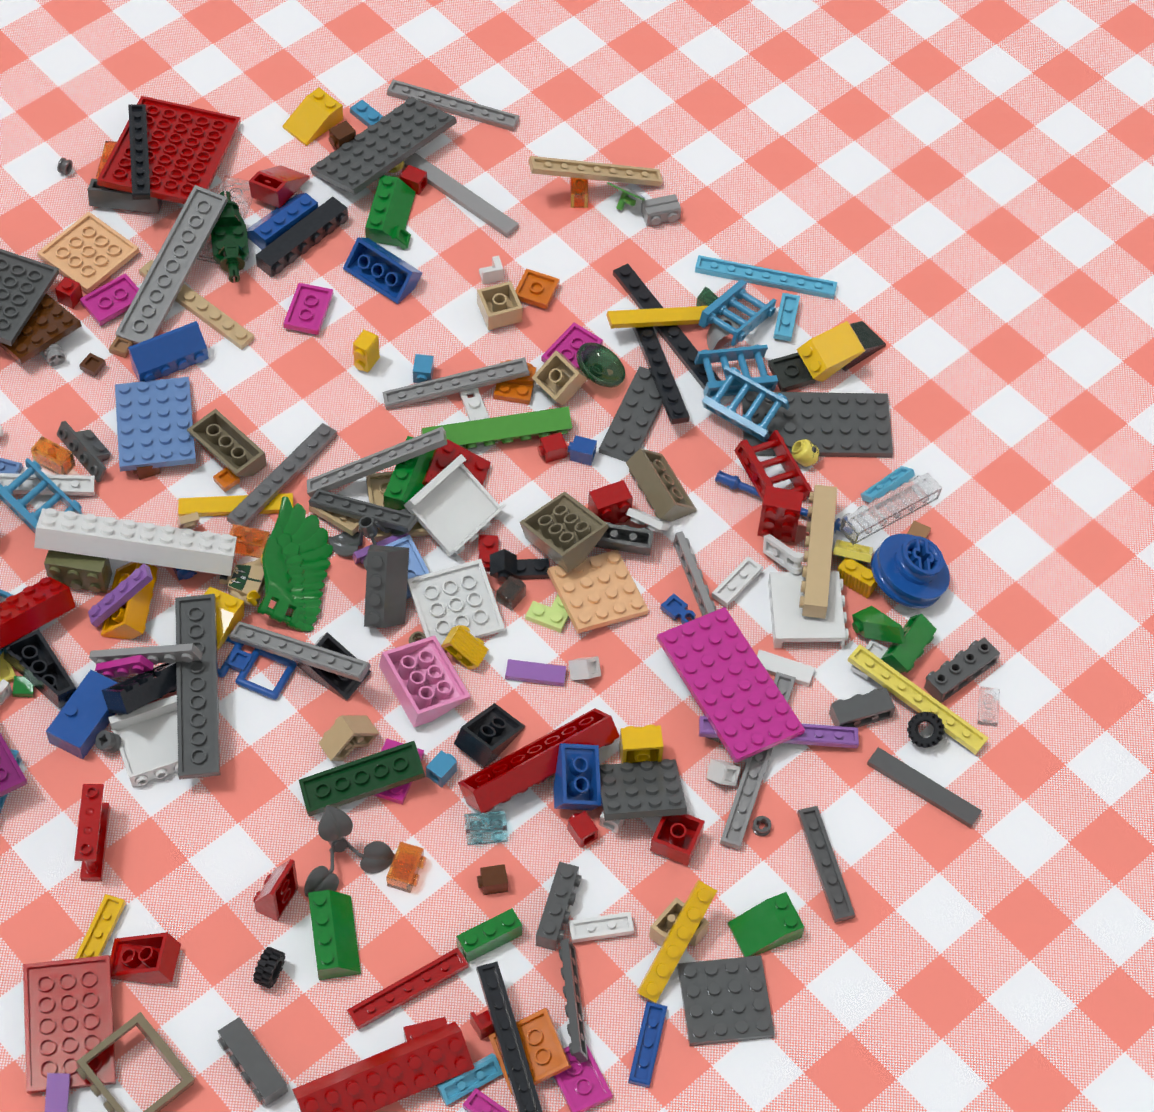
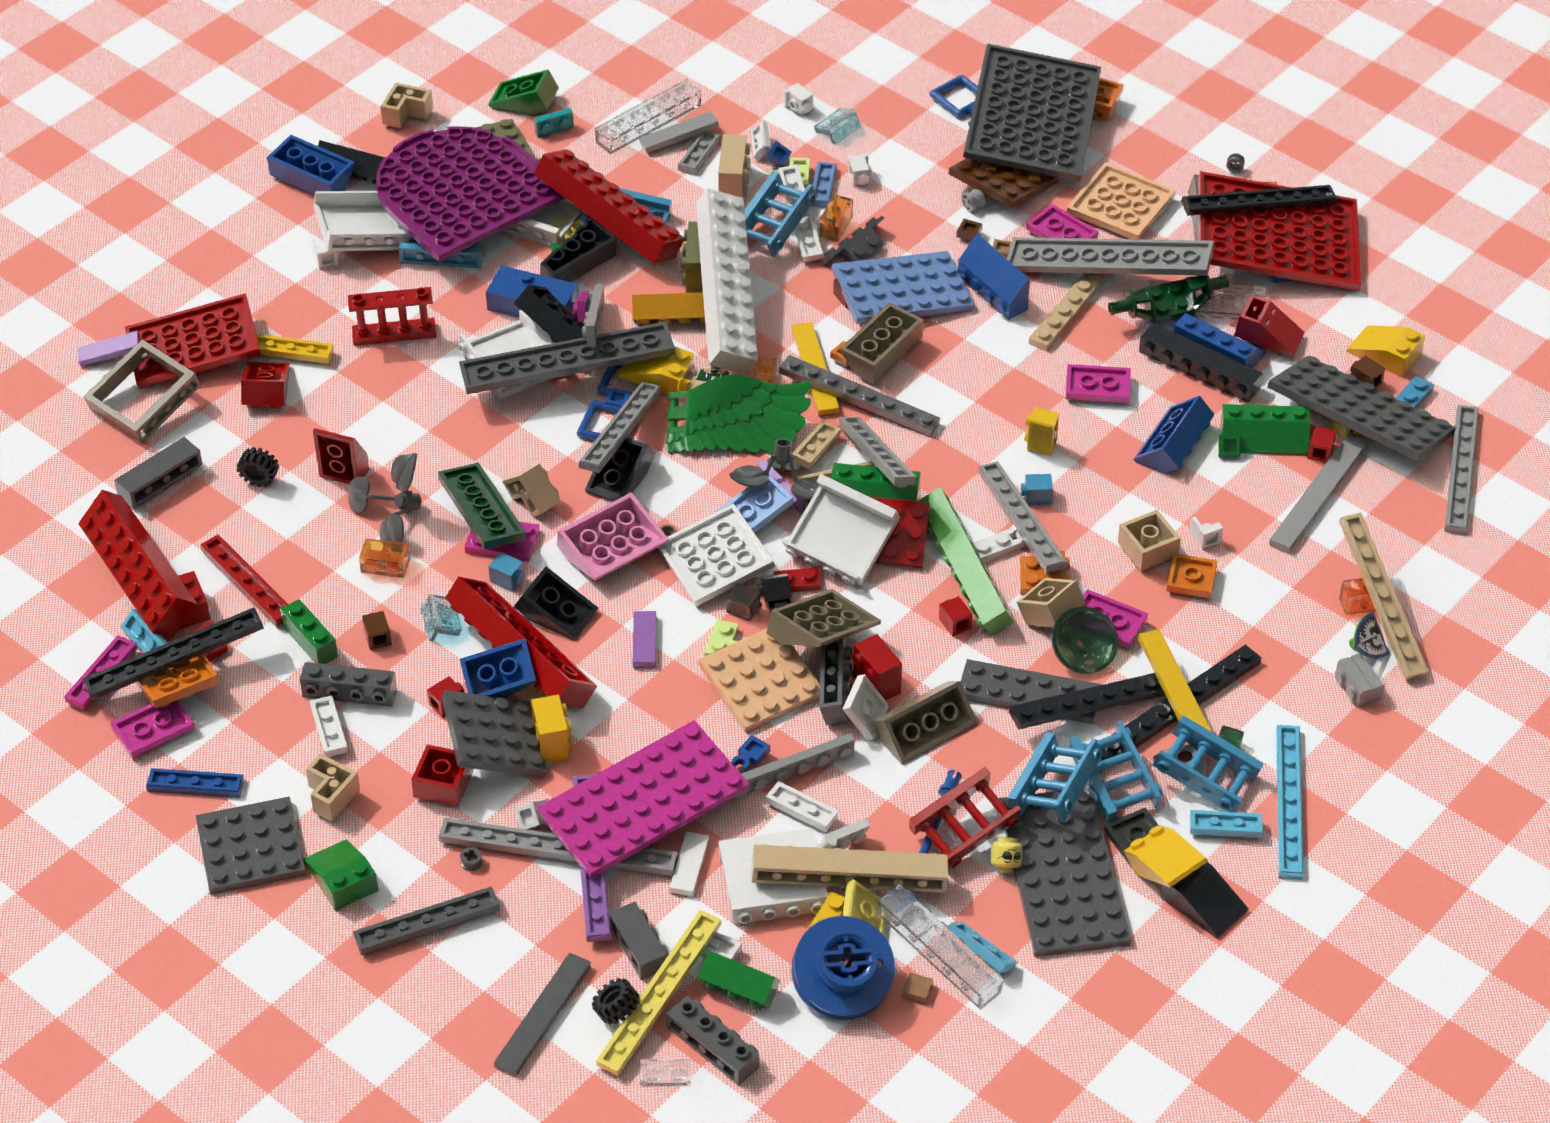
camera: 85 degrees right, 10 degrees down
red brick [55,277,83,309] -> none
medium lavender plate [88,563,153,628] -> none
dark grey wheel [95,730,122,753] -> none
tan plate [177,512,200,529] -> none
dark grey tile [308,489,418,533] -> none
green slope [308,890,361,980] -> none
dark grey slope [364,545,409,628] -> none
yellow brick [441,625,489,670] -> none
dark grey plate [559,938,588,1063] -> none
blue brick [567,435,597,466] -> none
white panel [568,656,601,680] -> none
yellow plate [636,880,717,1003] -> none
red brick [757,486,804,543] -> none
green slope [852,606,906,644] -> none

